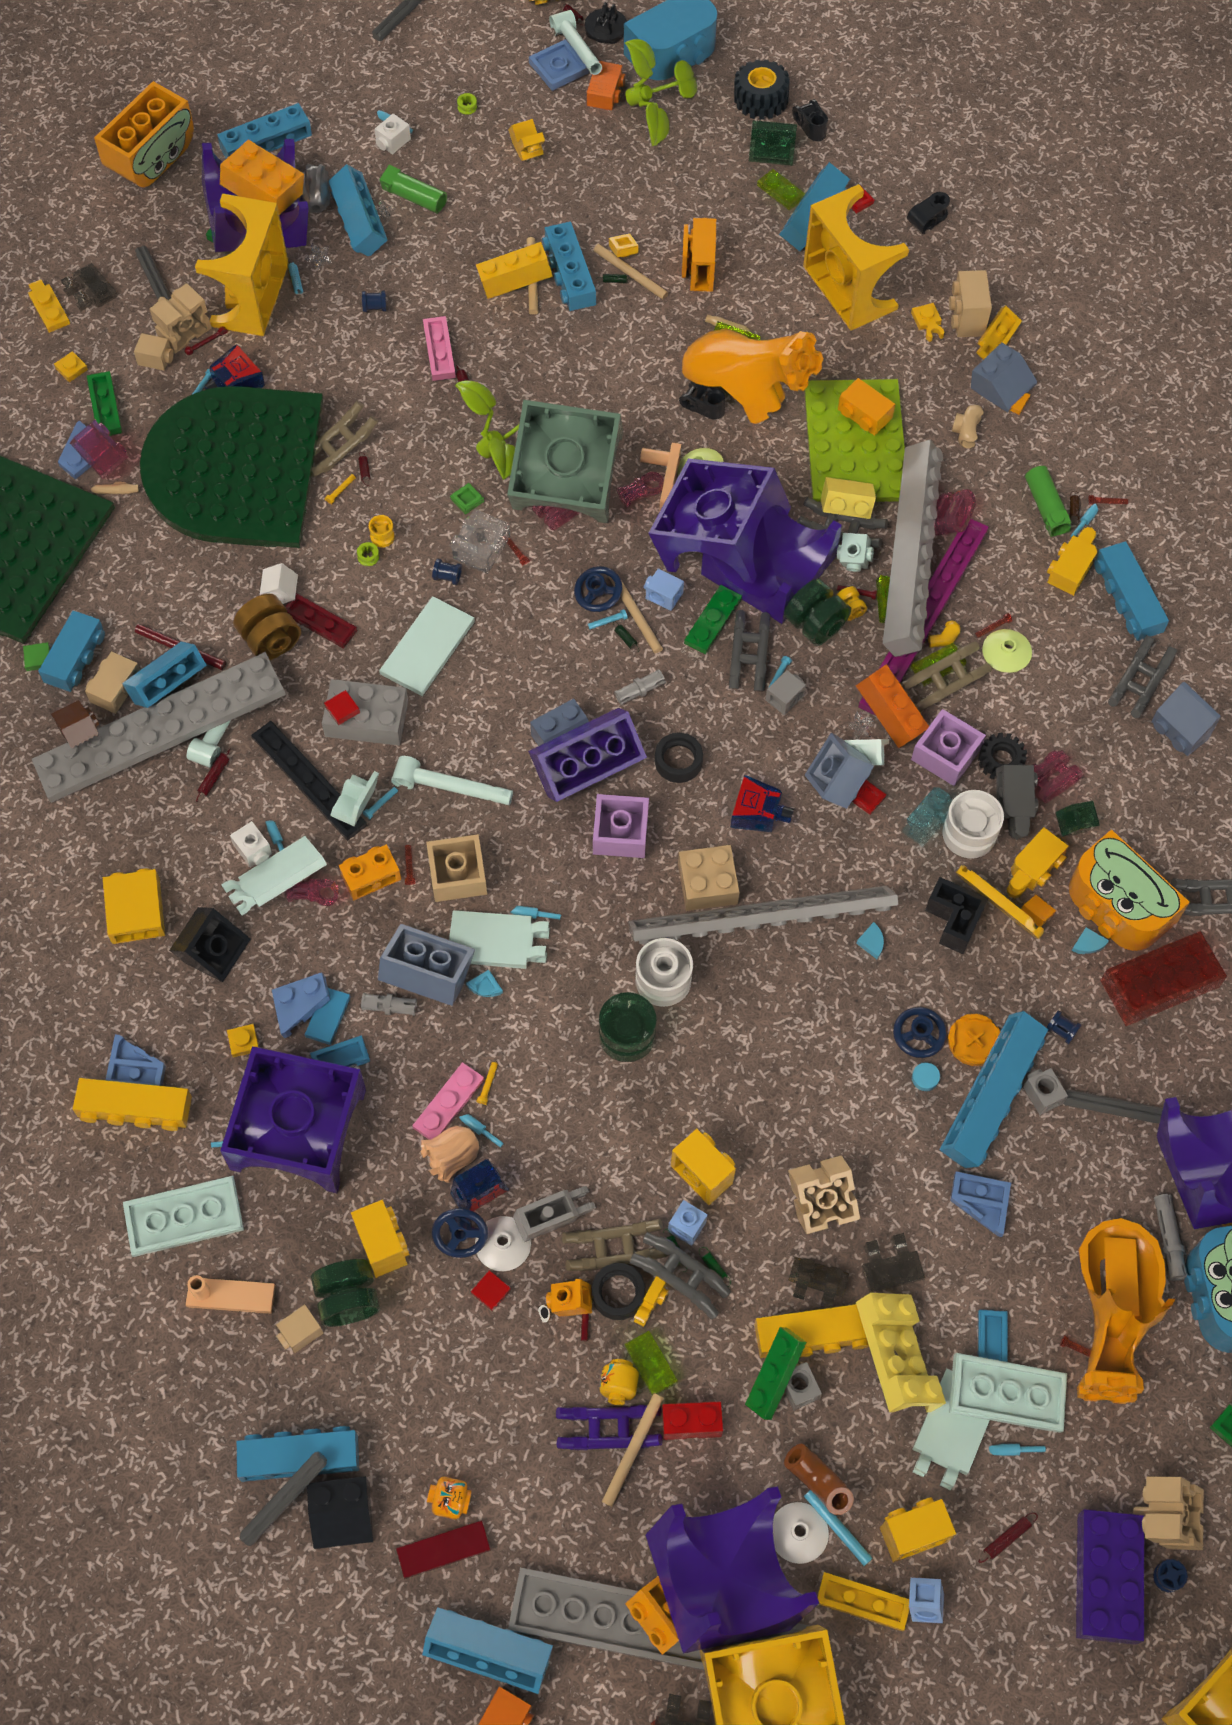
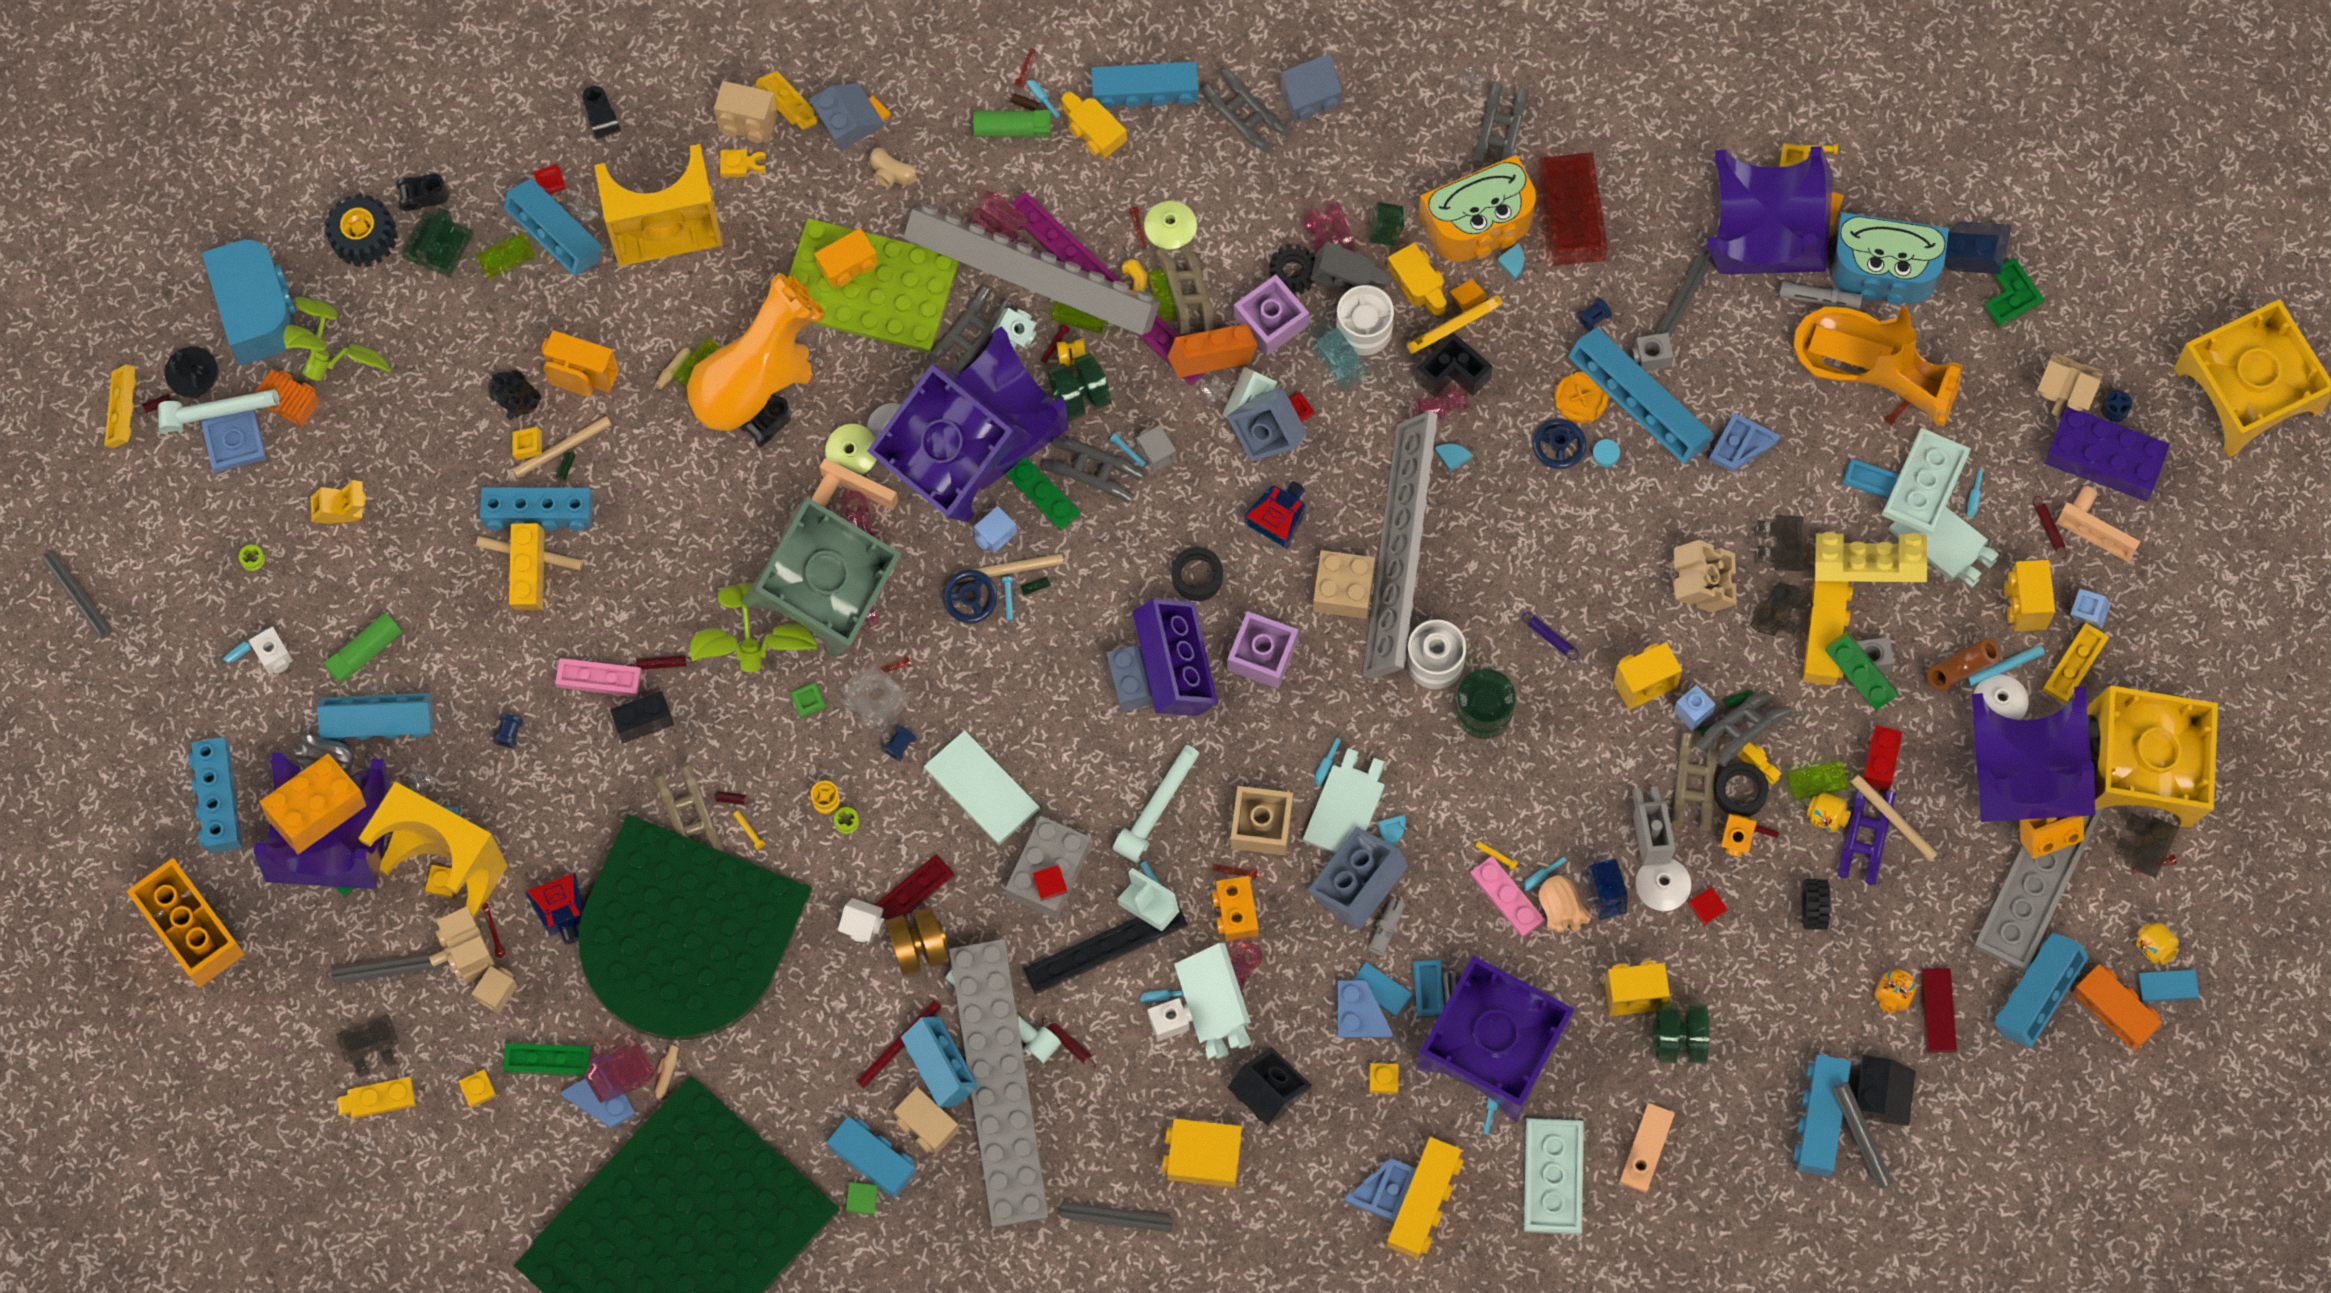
camera: 70 degrees left, 5 degrees up
reddish brown brick [51,700,100,748] -> none
medium azure piece [192,369,215,394] -> none
tan brick [276,1305,323,1353] -> none
dark blue piece [432,1208,488,1258] -> none
sticker [538,1305,550,1322] -> none
light grey pin [614,669,666,706] -> none
light yellow brick [821,477,876,519] -> none
none -> black plate [488,370,542,420]
none -> black brick [610,691,674,744]
none -> dark grey axle [1060,1202,1173,1232]
none -> clear pink connector [1415,390,1469,421]
none -> dark purple piece [1522,612,1579,660]
none -> black tyre [1801,879,1831,930]
none -> light nougat piece [2056,486,2141,562]

